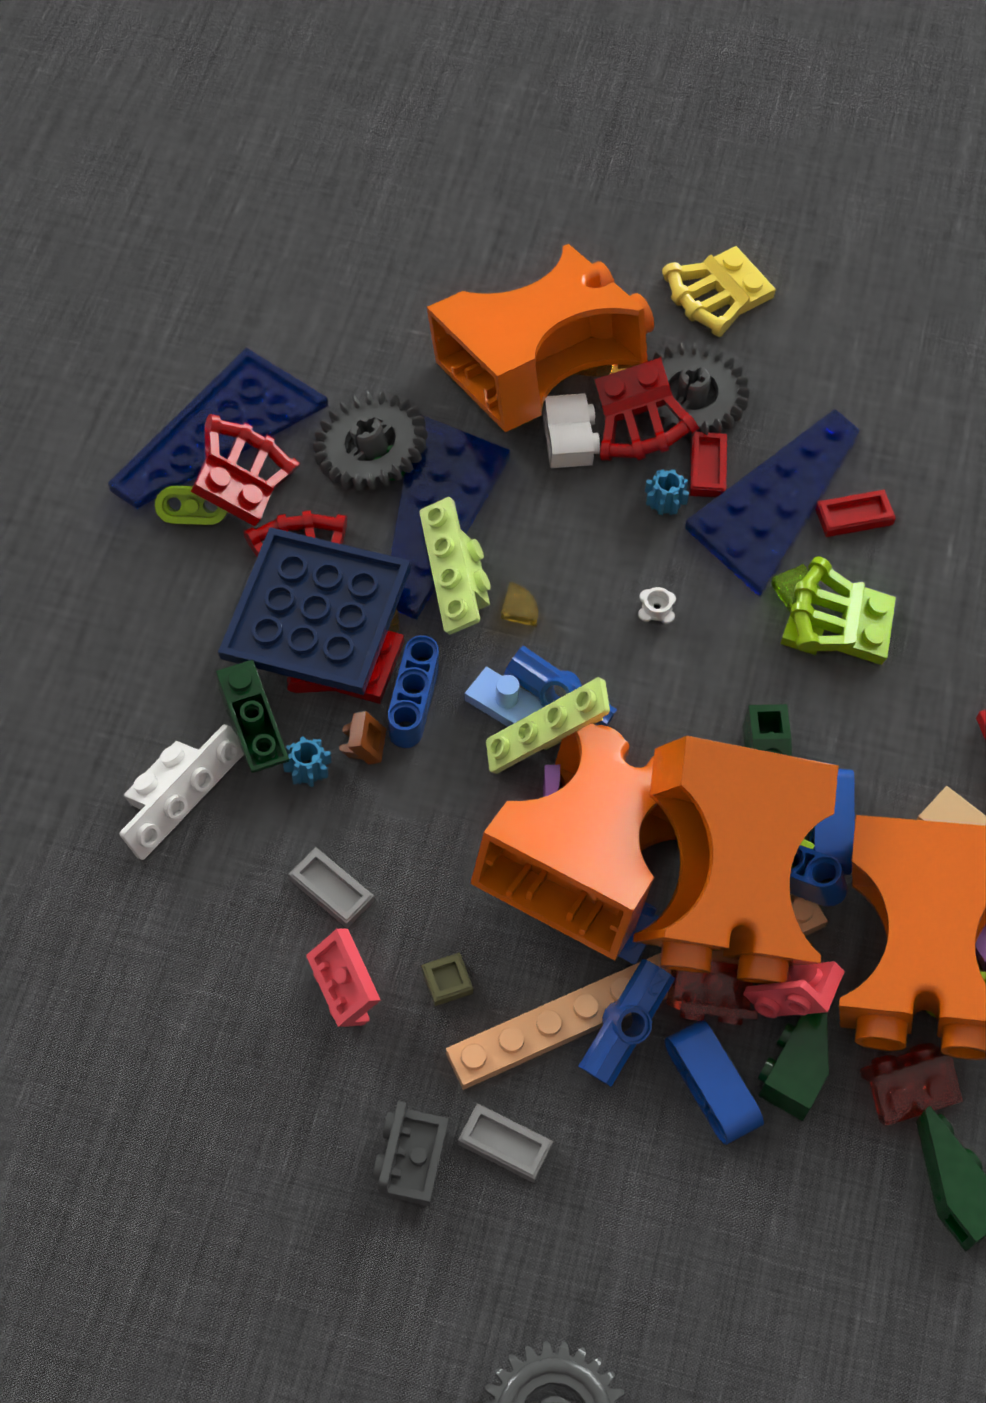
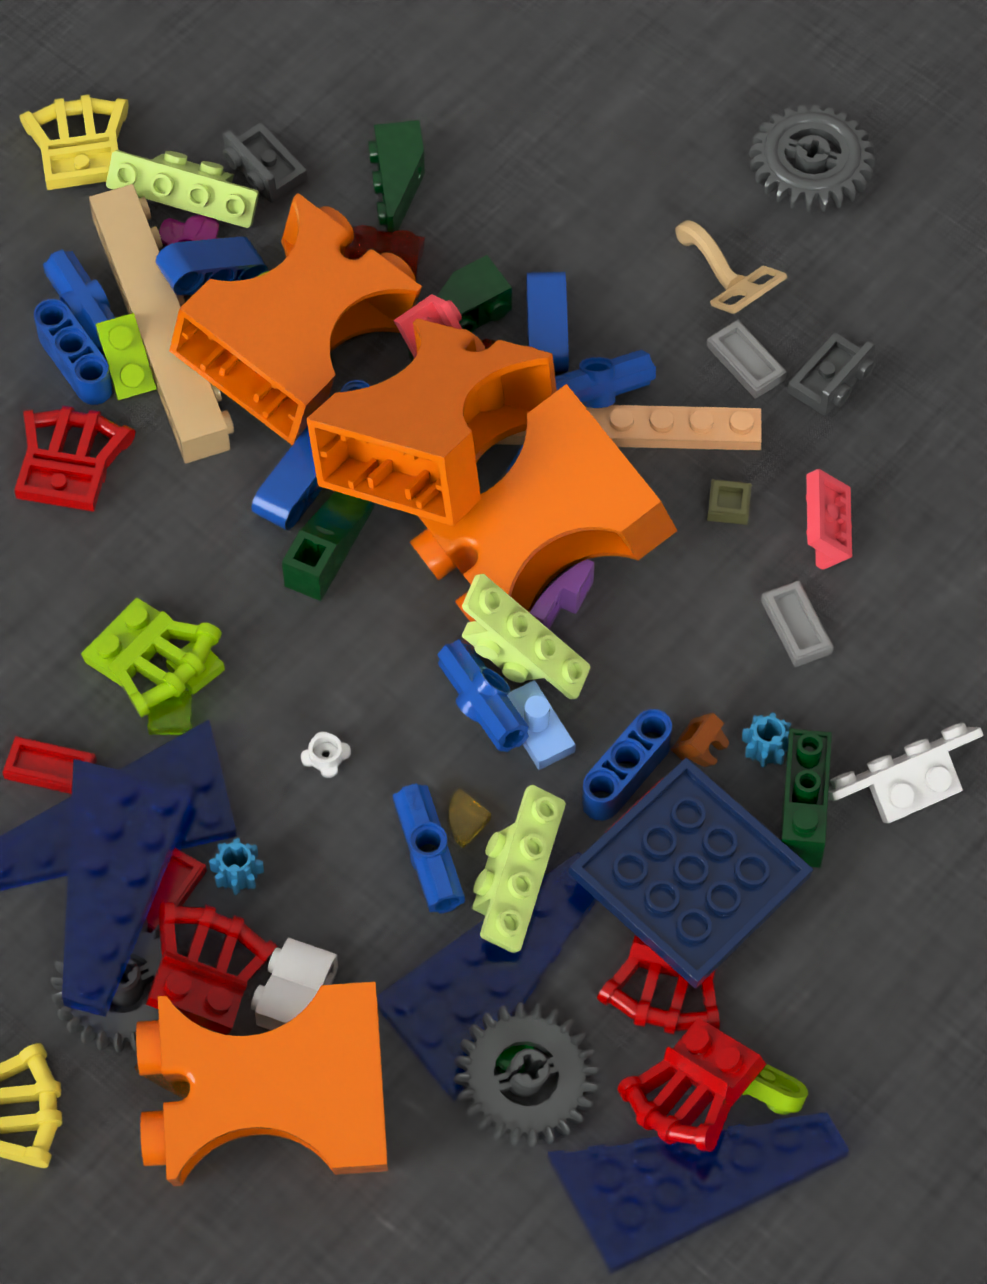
camera: 150 degrees left, 0 degrees up
none -> clear blue wing [62,759,195,1017]
none -> blue piece [392,783,465,914]
none -> tan piece [675,220,787,314]

